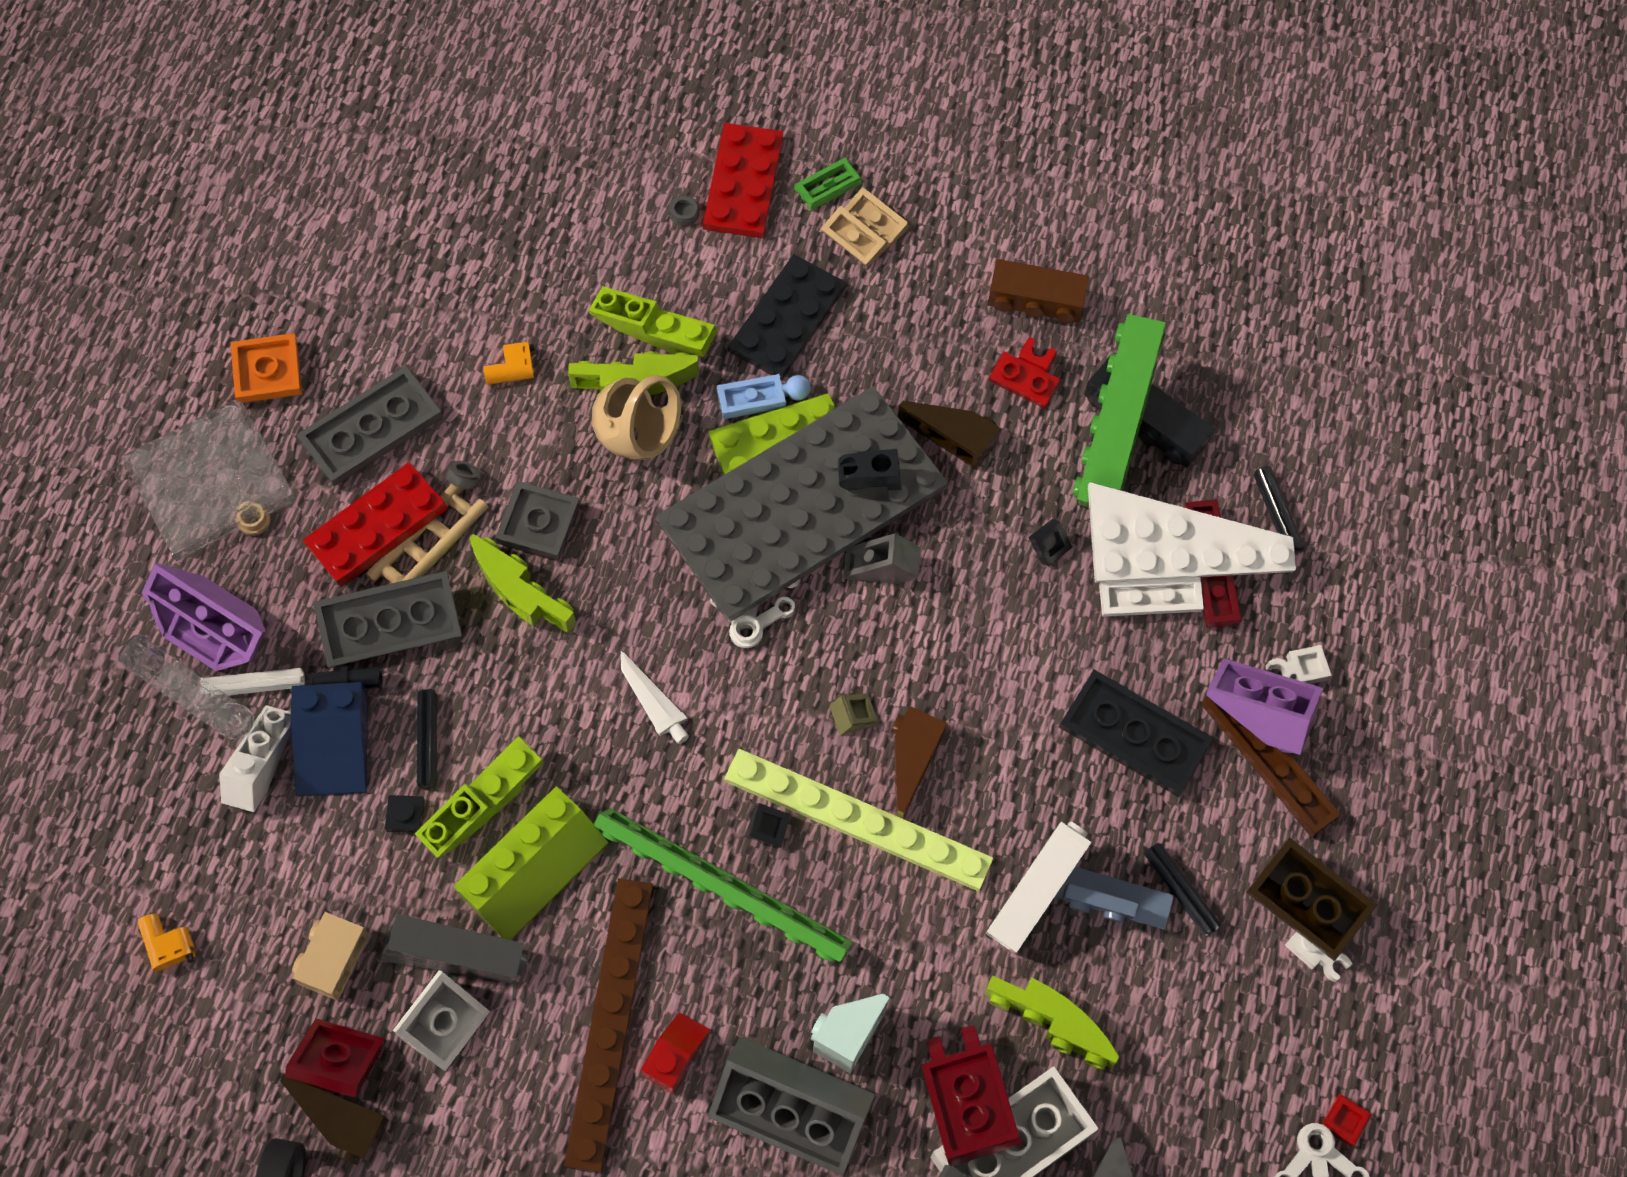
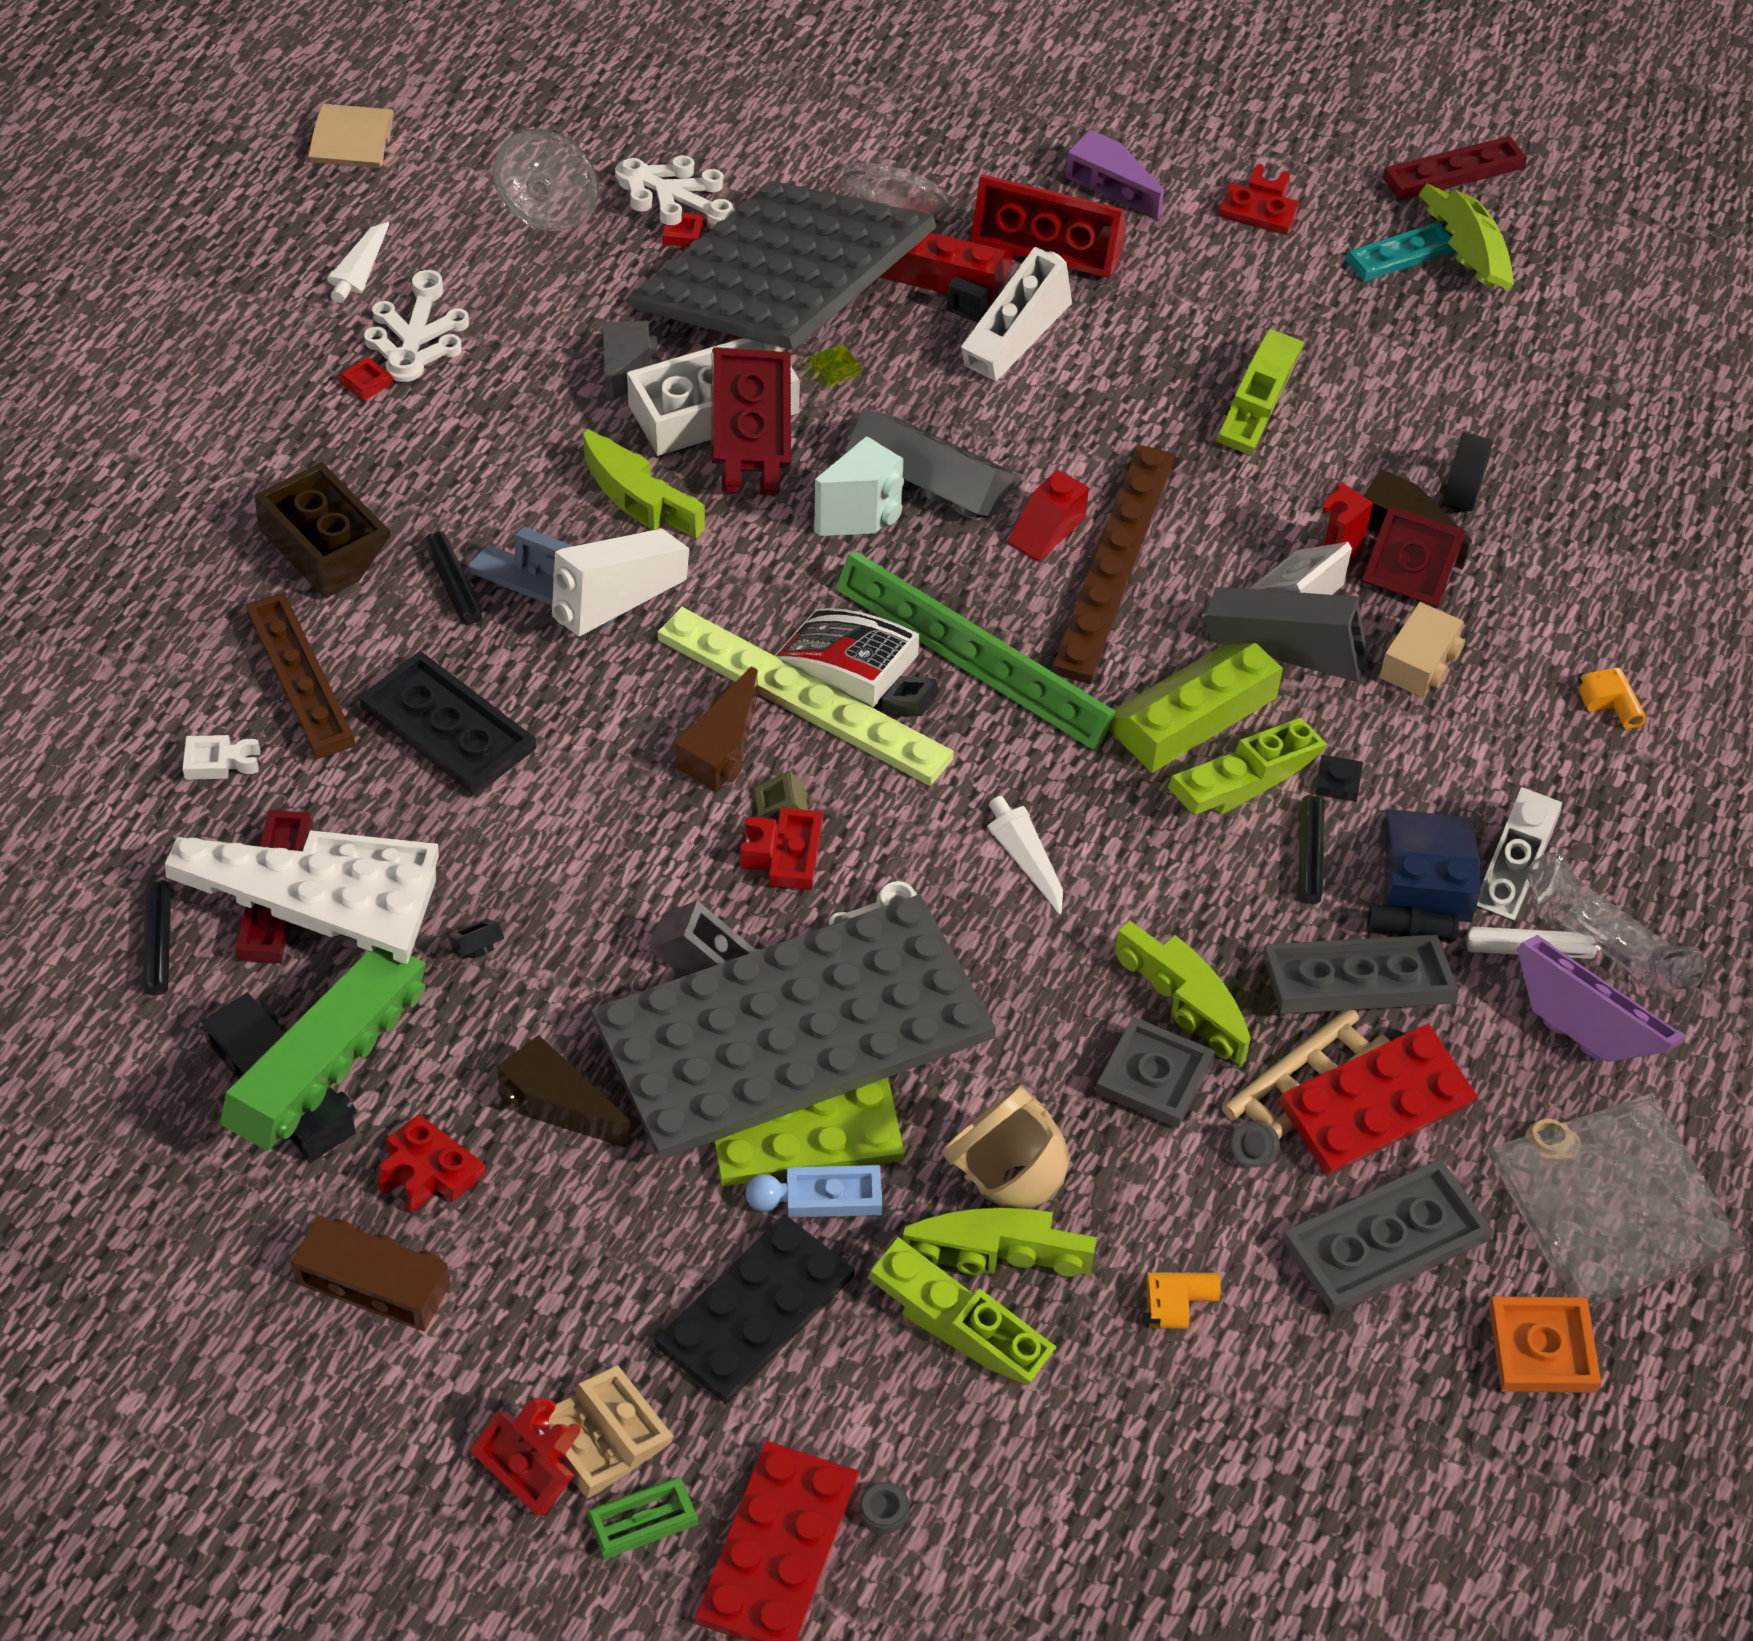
camera: 170 degrees left, 15 degrees down
black leg [838,449,901,490] -> none
medium lavender slope [1206,658,1323,755] -> none
none -> red plate [469,1398,581,1515]
none -> red plate [740,808,823,890]
none -> slope [774,608,919,707]
none -> red hinge [1318,482,1373,566]

